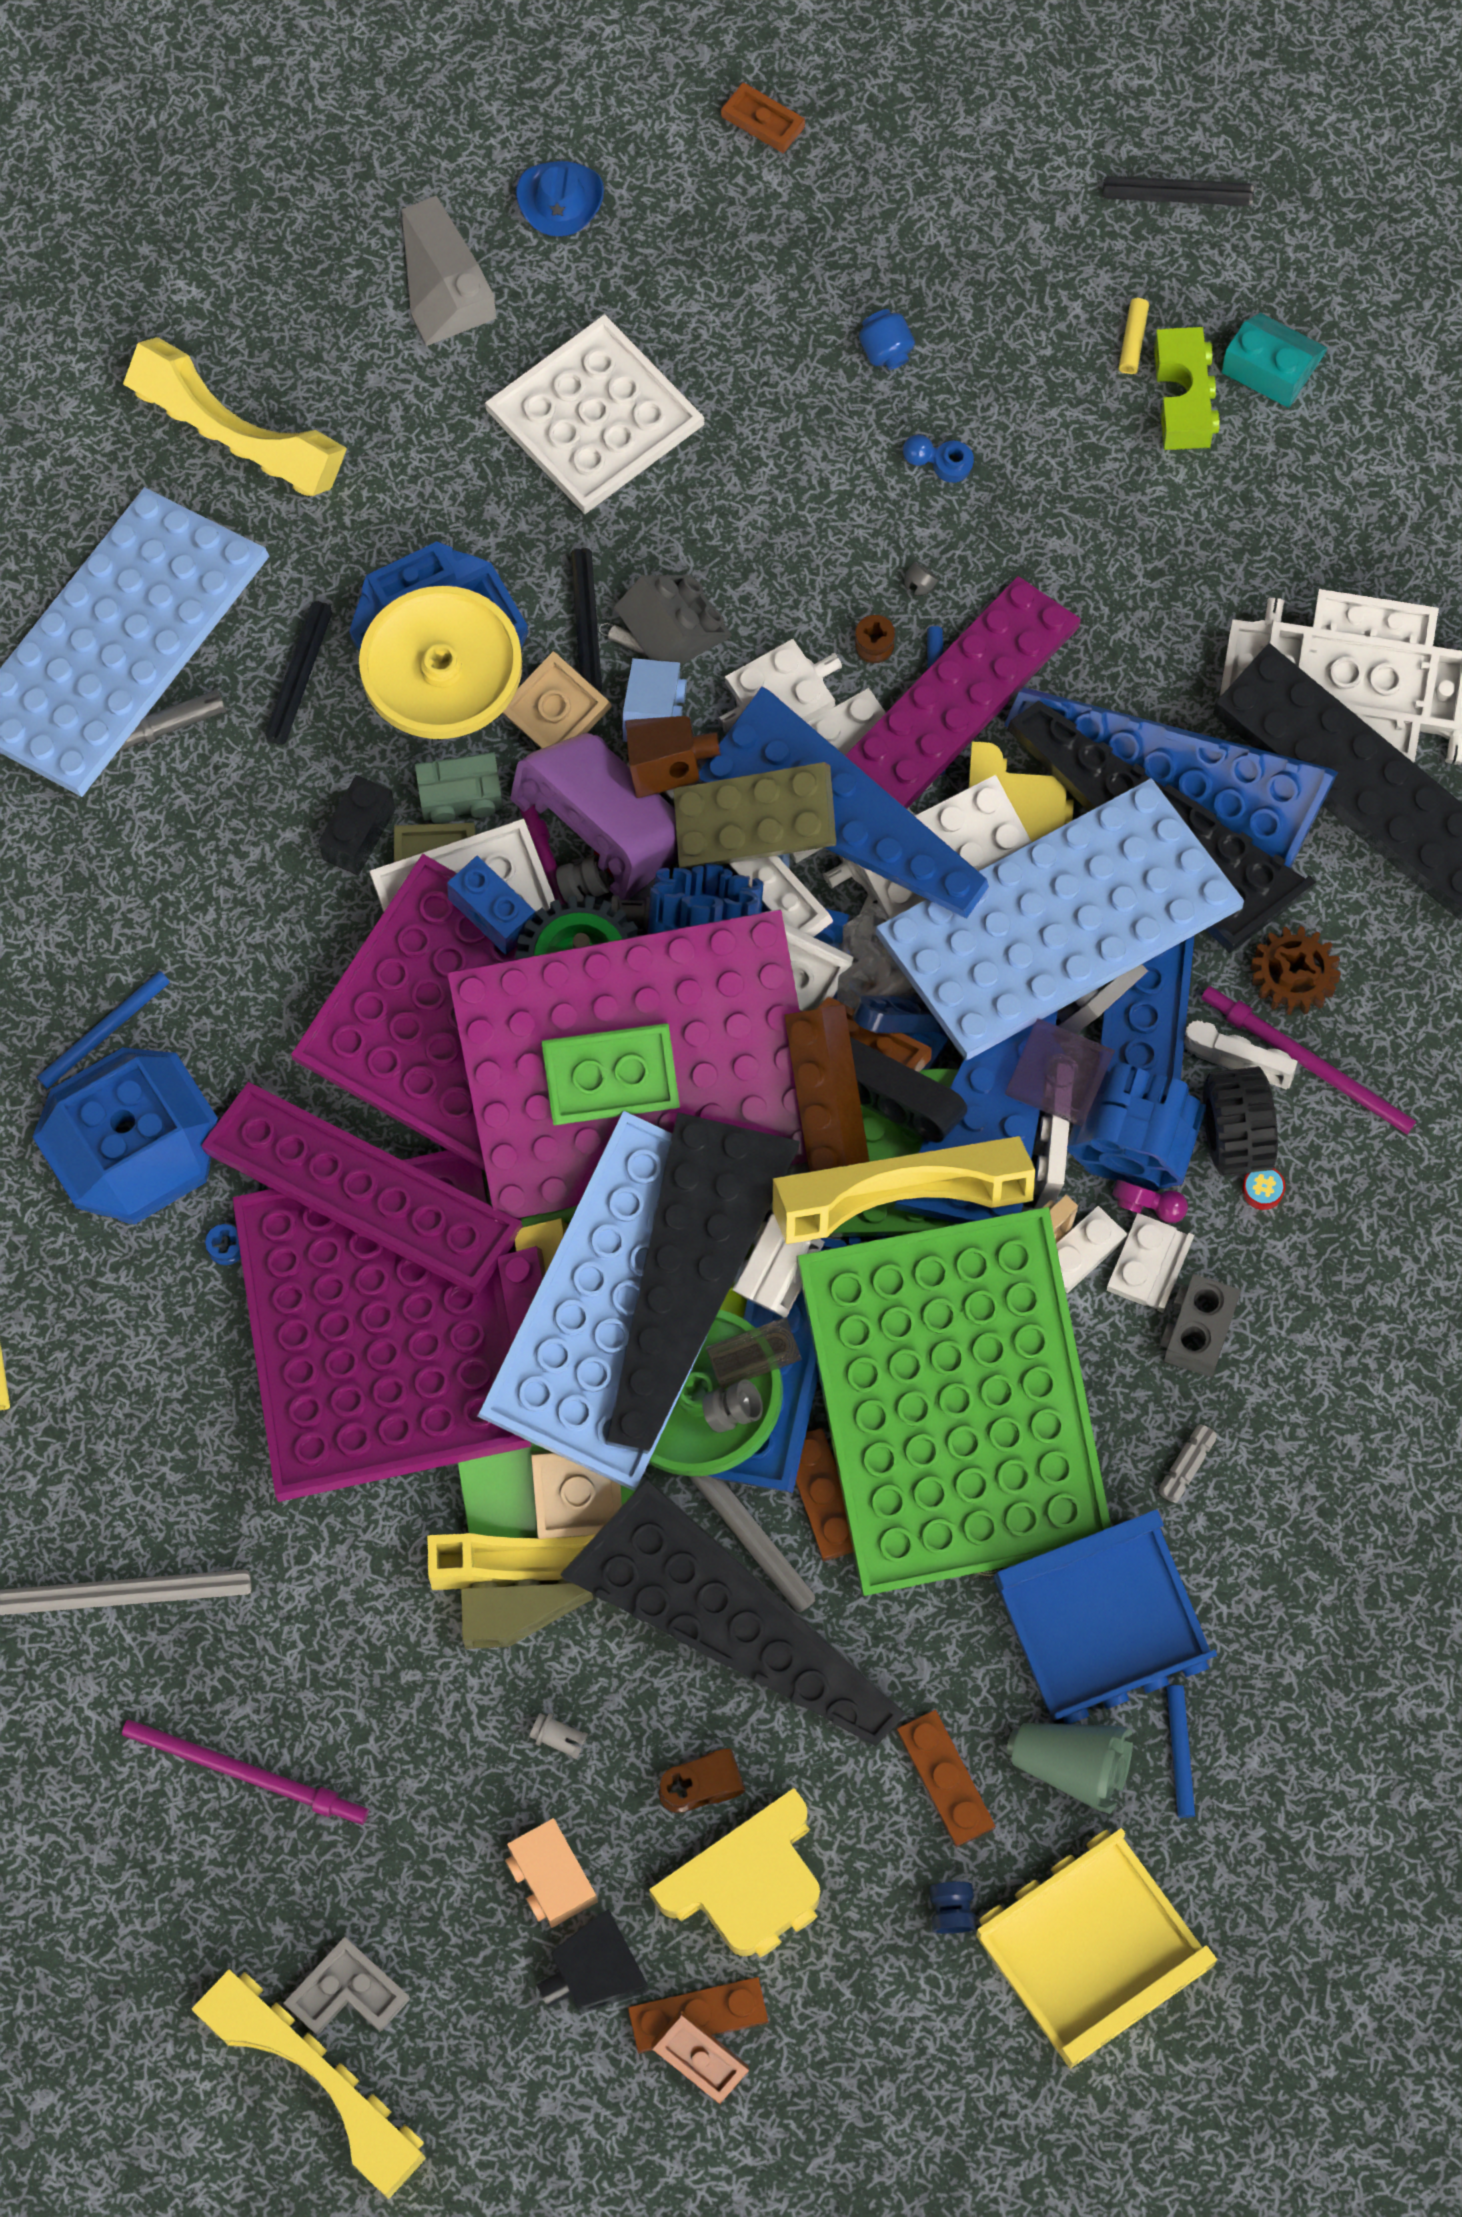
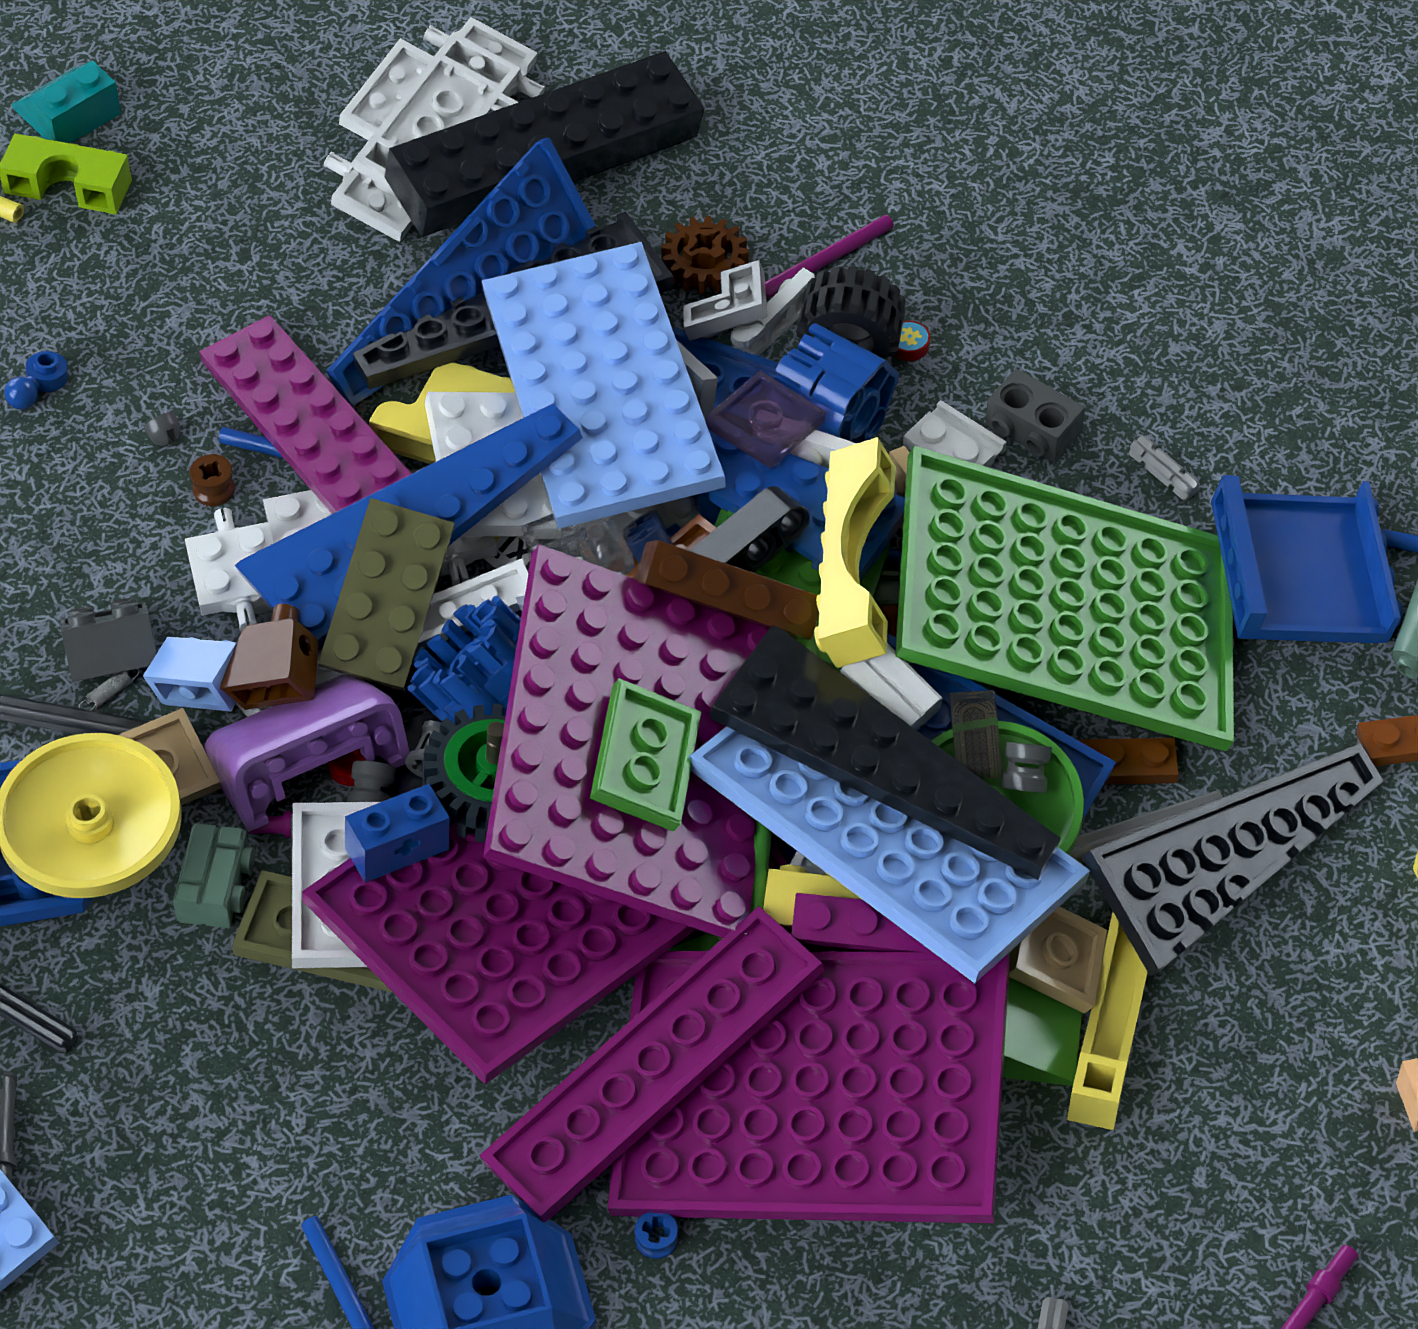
camera: 75 degrees left, 15 degrees down
black brick [318,775,396,876] -> none
olive slope [461,1578,593,1649] -> none
light grey pin [529,1713,588,1759] -> none
reddish brown piece [659,1748,746,1814] -> none
magenta plate [1112,1179,1188,1223] -> none
none -> light grey plate [683,260,767,341]

